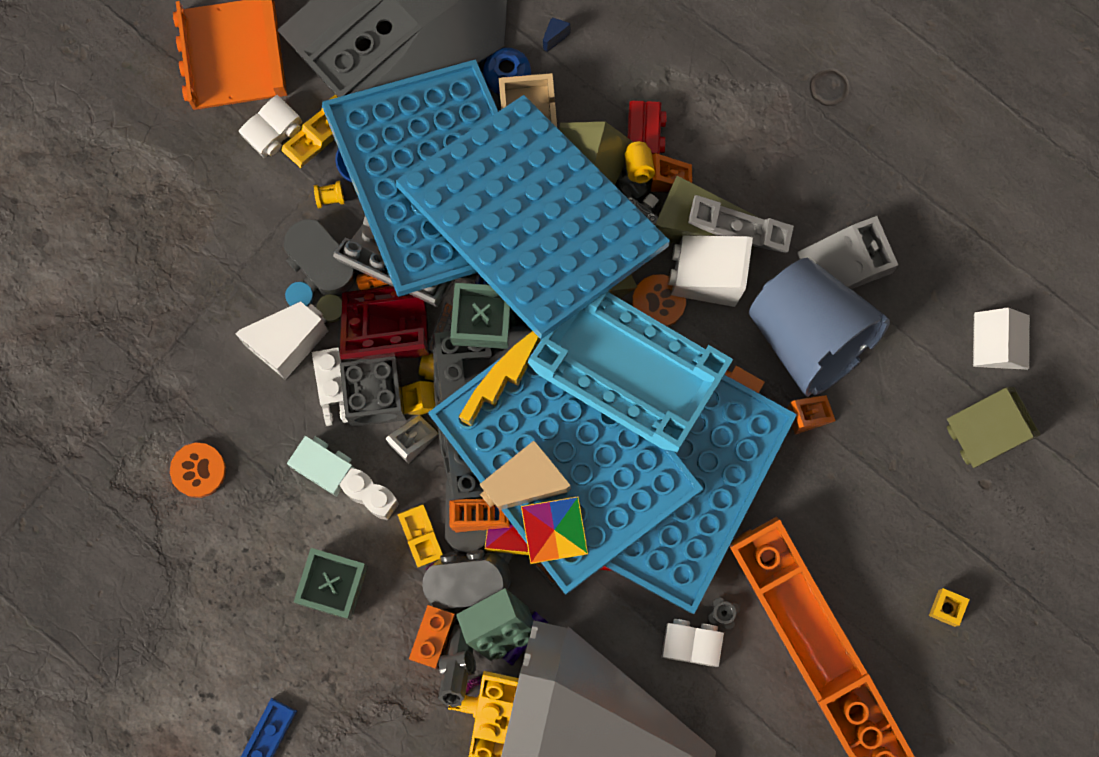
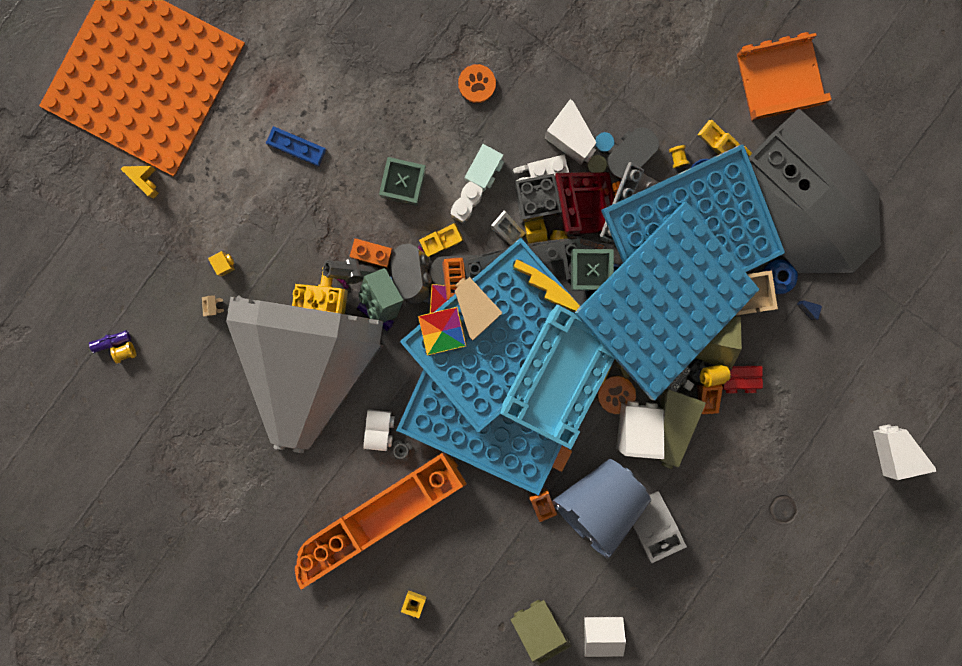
camera: 80 degrees right, 10 degrees up
white brick [239,95,302,158] -> none
light grey slope [688,195,794,253] -> none

